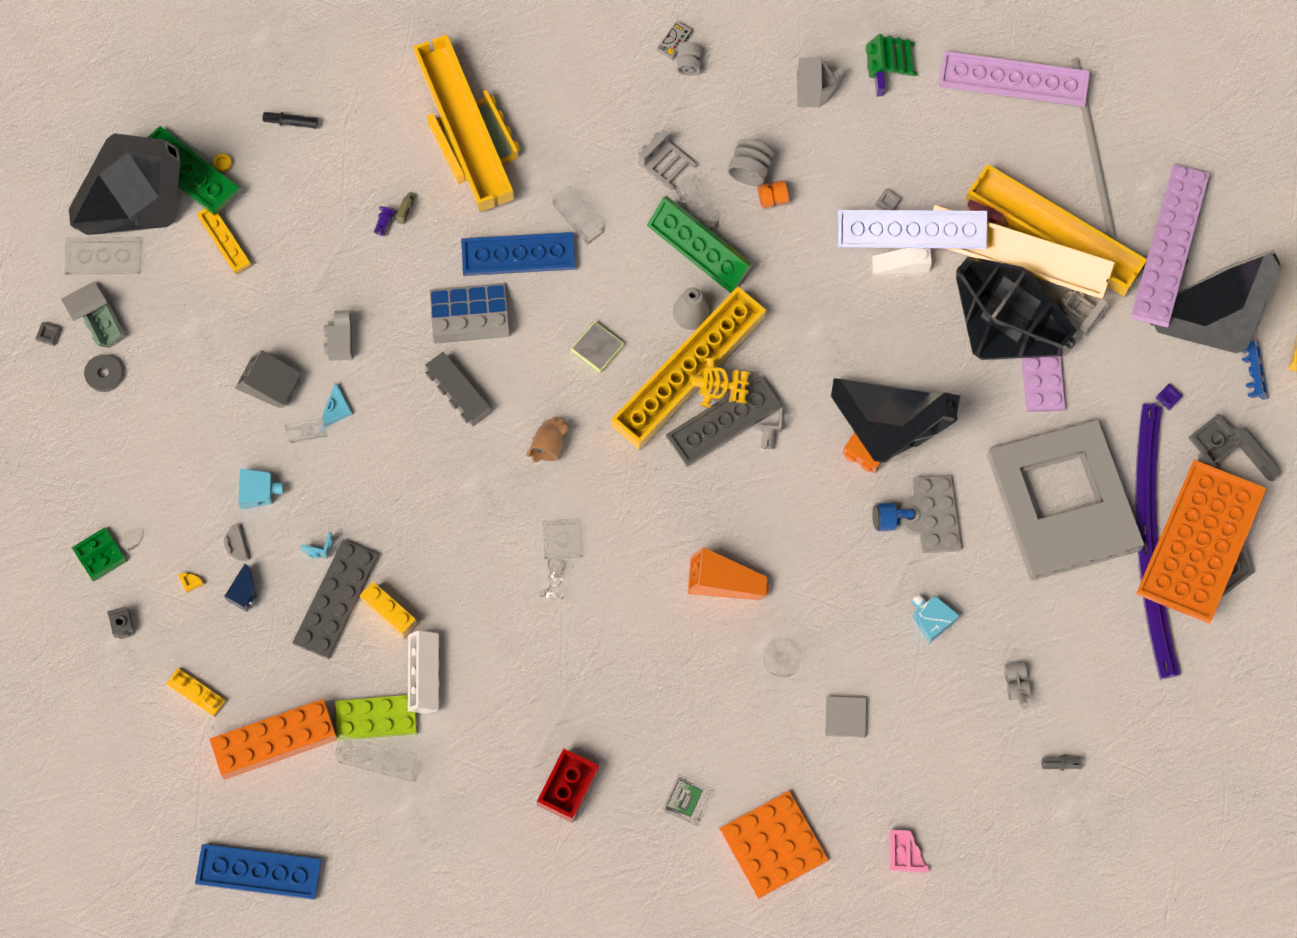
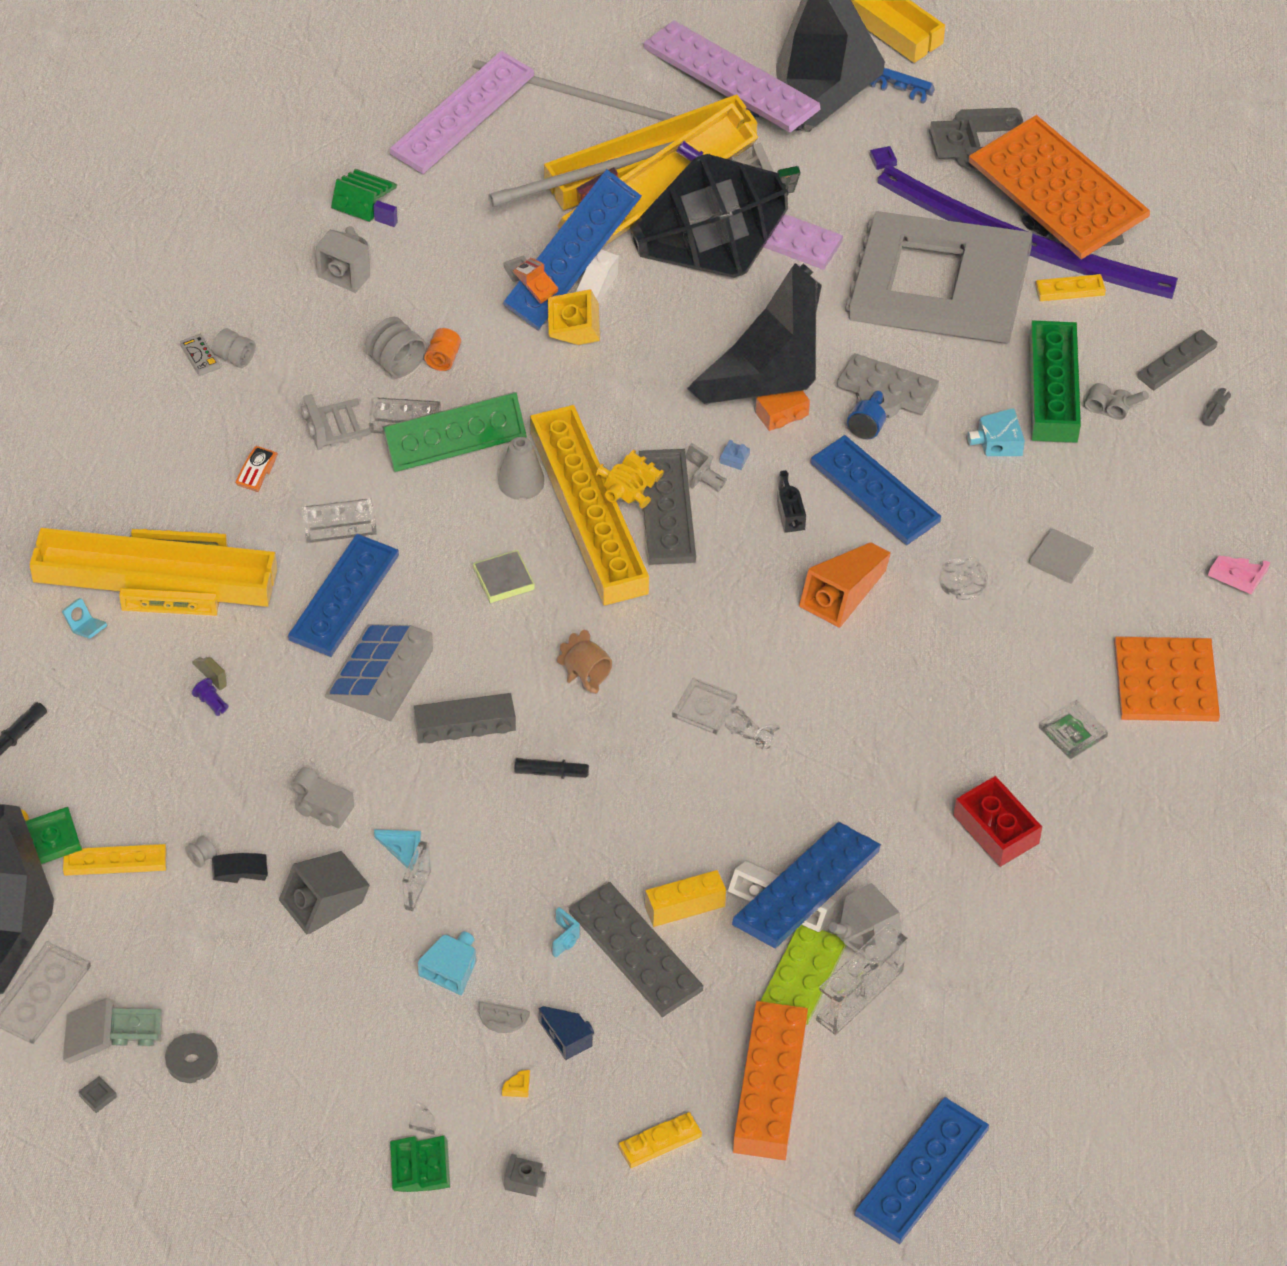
camera: 60 degrees left, 20 degrees down
none -> medium azure bracket [62,598,107,639]
none -> light grey wheel [185,836,217,868]
none -> black slope [212,853,268,883]
none -> slope [235,446,278,493]
none -> light grey piece [488,141,674,207]
none -> orange slope [513,258,558,304]
none -> black axle [514,758,589,779]
none -> yellow slope [548,289,600,345]
none -> dark purple pin [676,140,710,162]
none -> medium blue tile [720,440,750,470]
none -> blue plate [732,822,881,949]
none -> tile [777,166,801,193]
none -> black piece [778,470,806,533]
none -> blue plate [811,435,941,545]
none -> light grey piece [829,883,903,962]
none -> green brick [1029,320,1081,443]
none -> yellow tile [1035,274,1106,301]
none -> dark grey plate [1137,329,1218,391]

